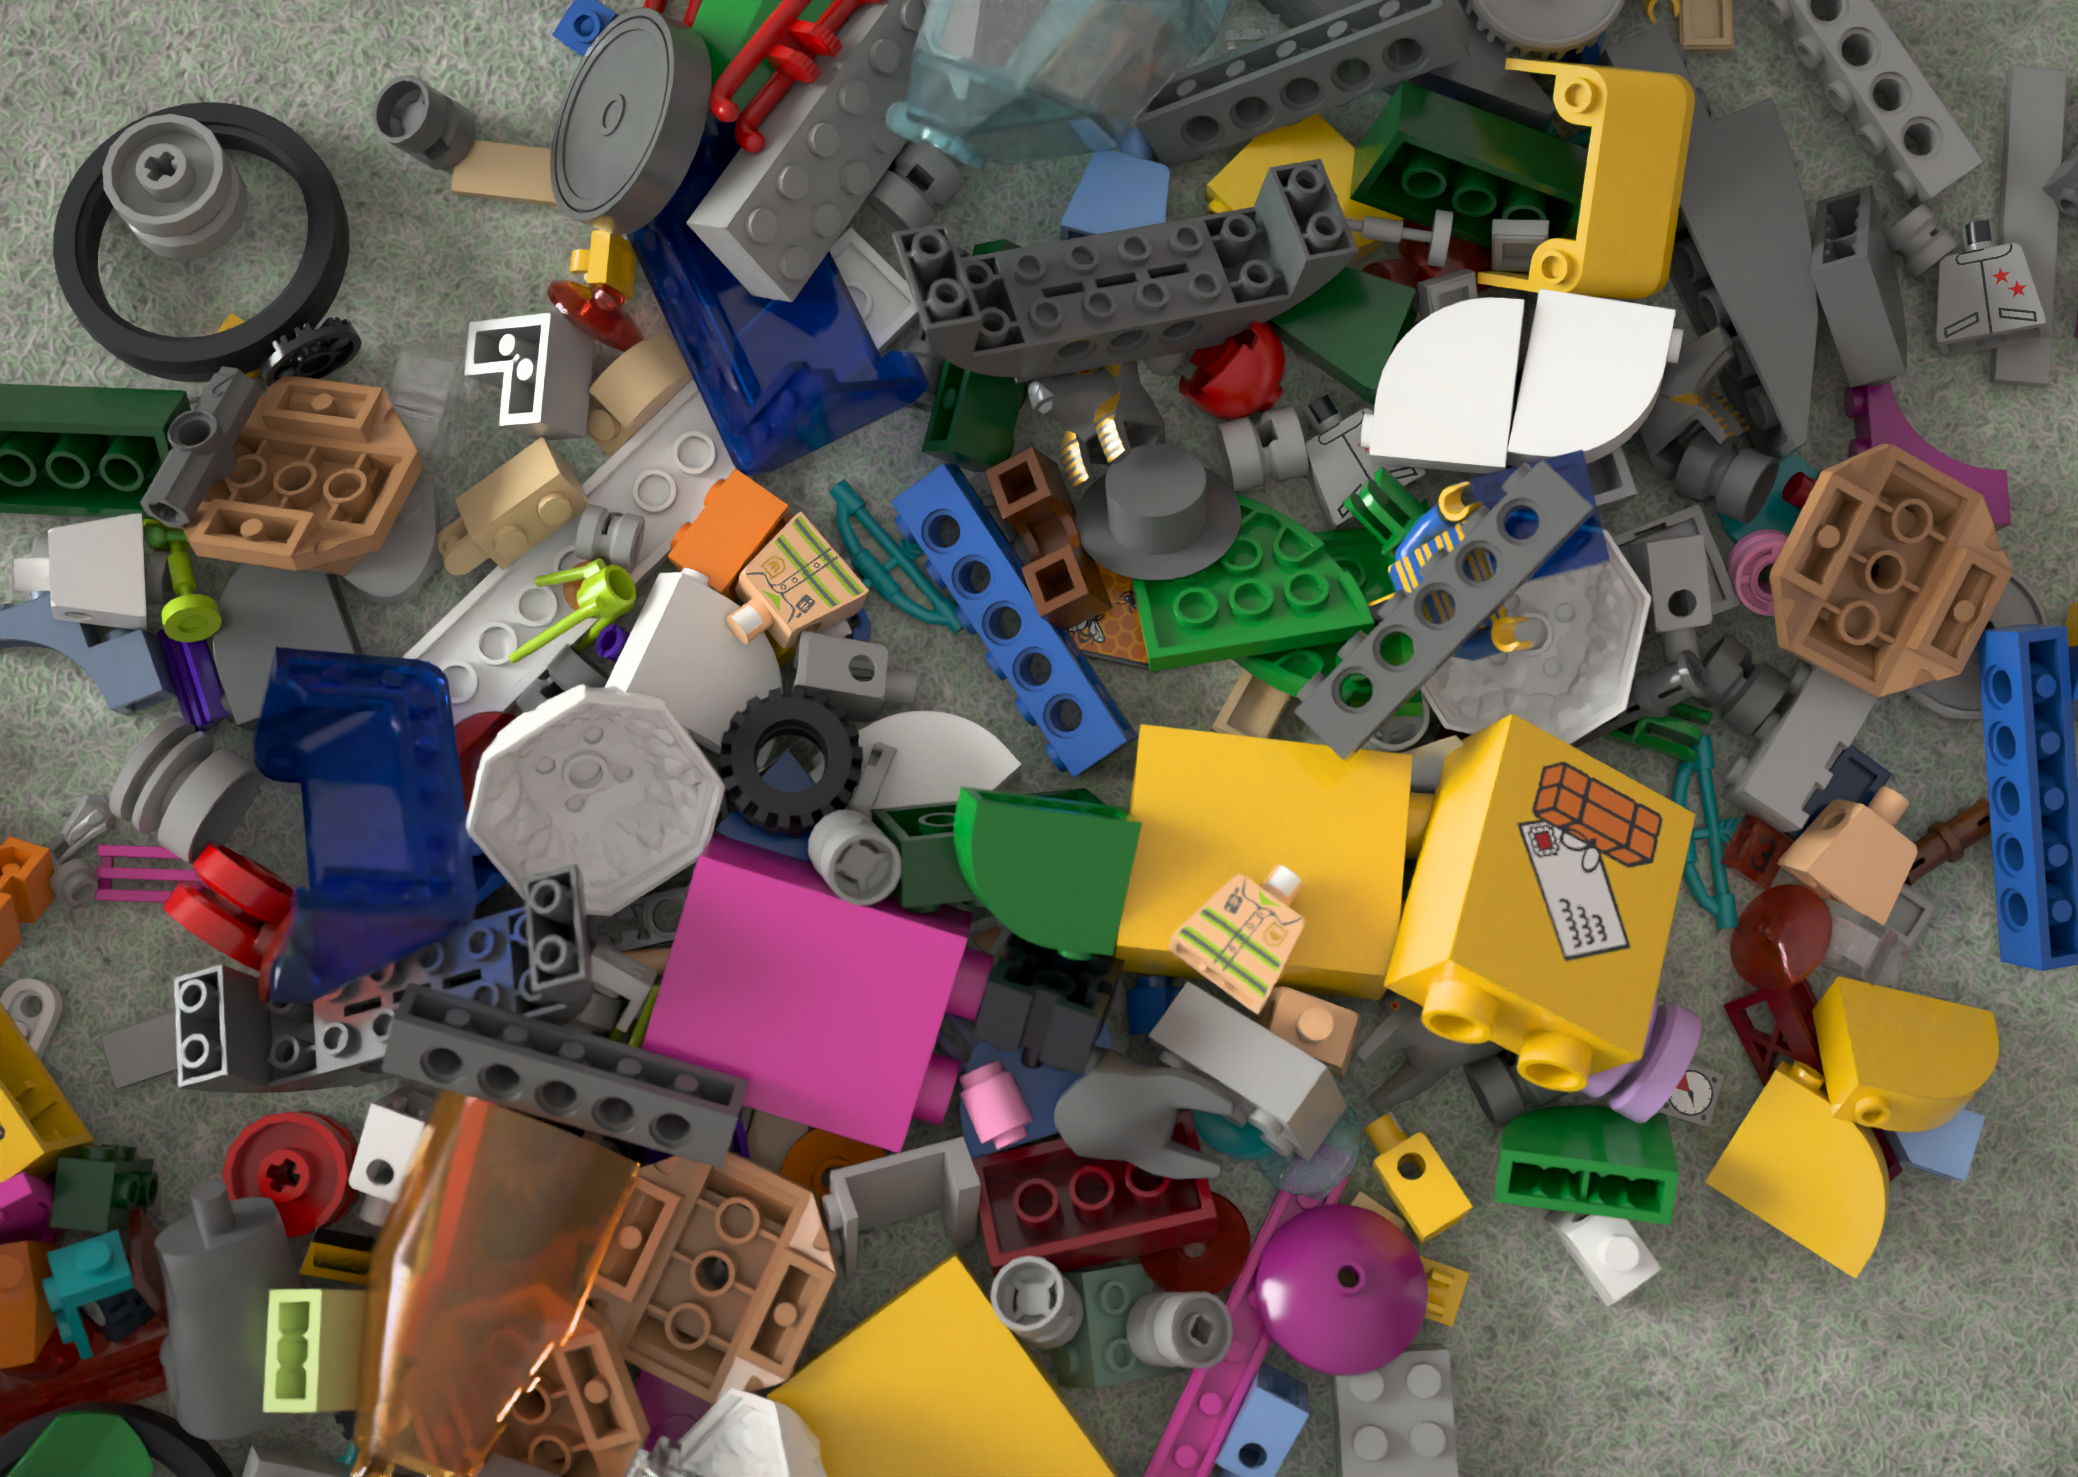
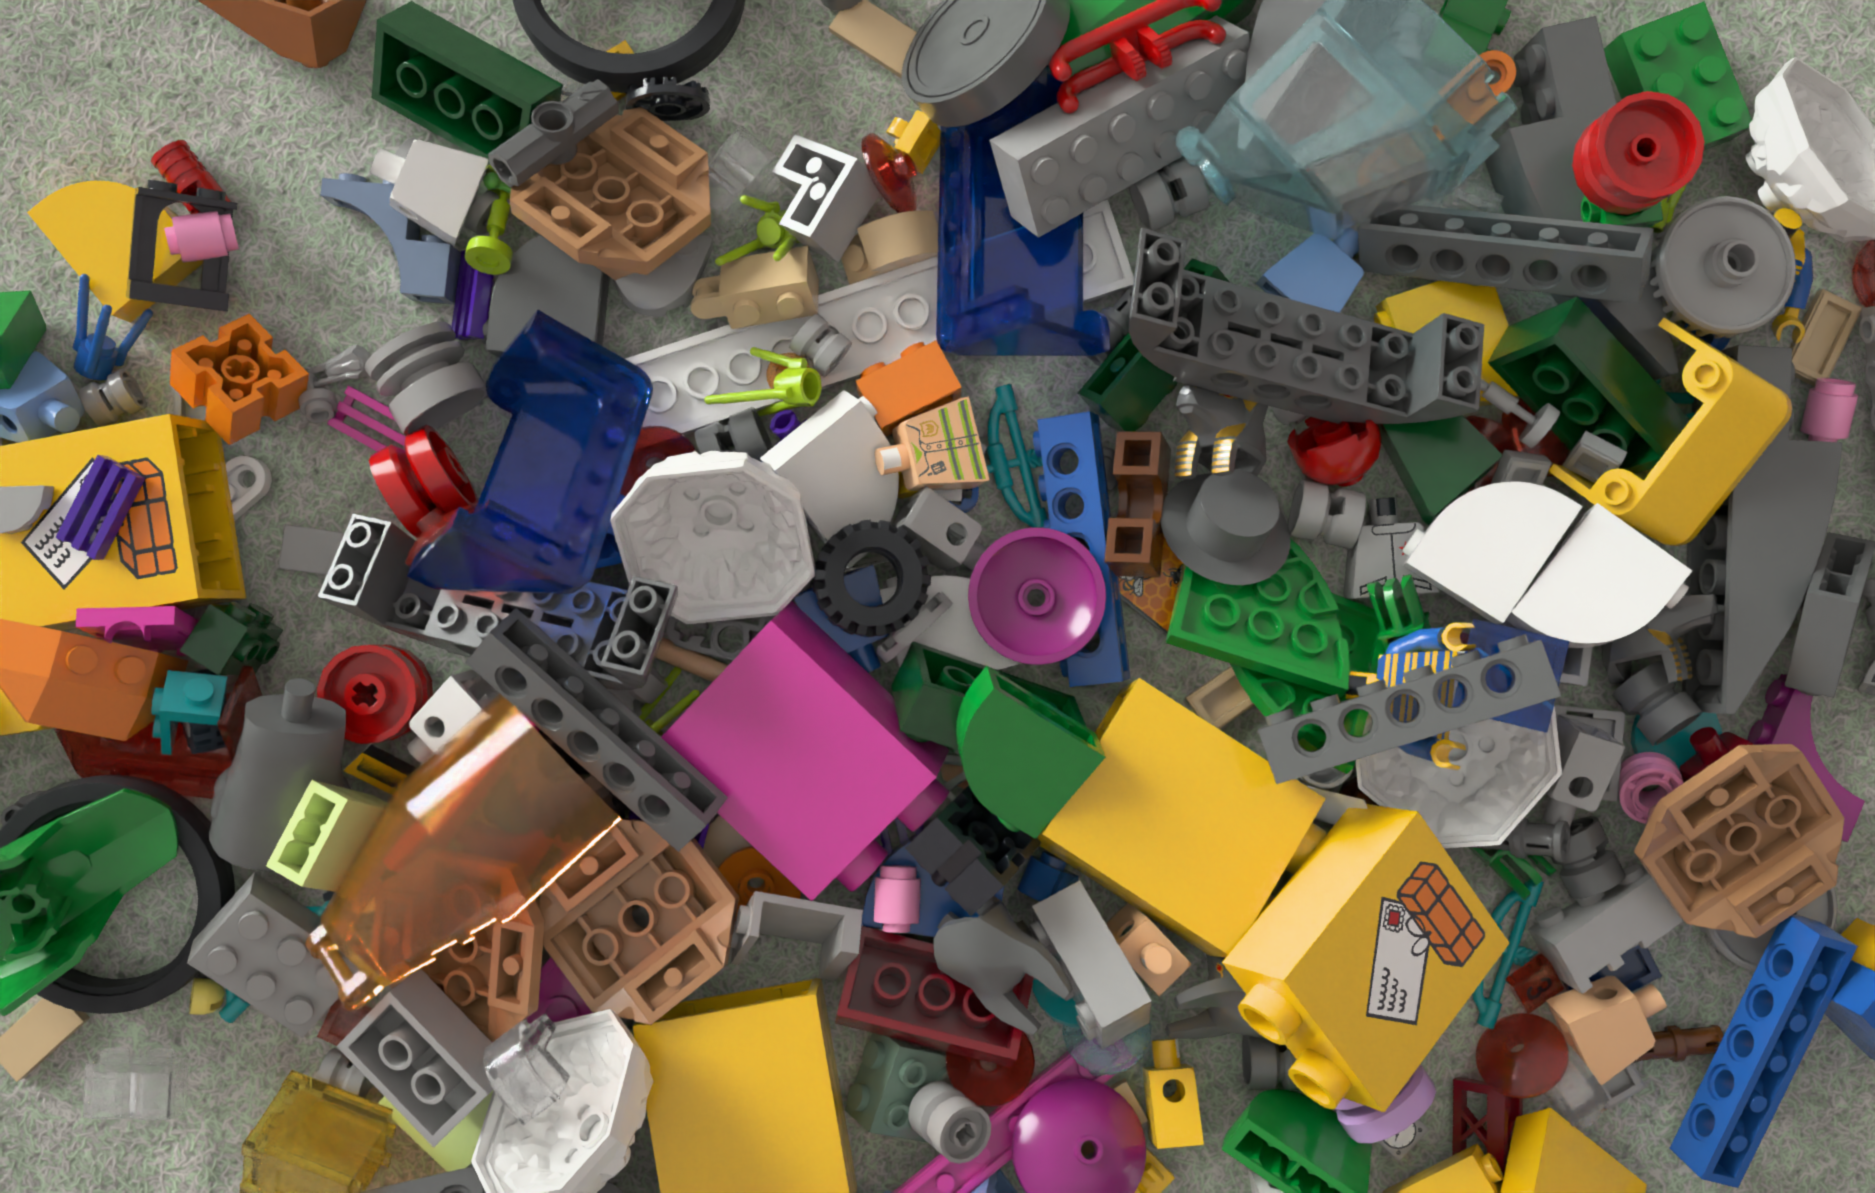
camera: 25 degrees right, 5 degrees up
white bracket [590,940,658,1033] -> none
light grey wheel [808,810,901,905] -> none
light grey wheel [991,1256,1084,1350] -> none
light nougat torso [1168,865,1306,1015] -> none
none -> lime plant [715,195,800,266]
none -> magenta dish [968,528,1106,665]
none -> bright pink brick [1800,378,1858,442]

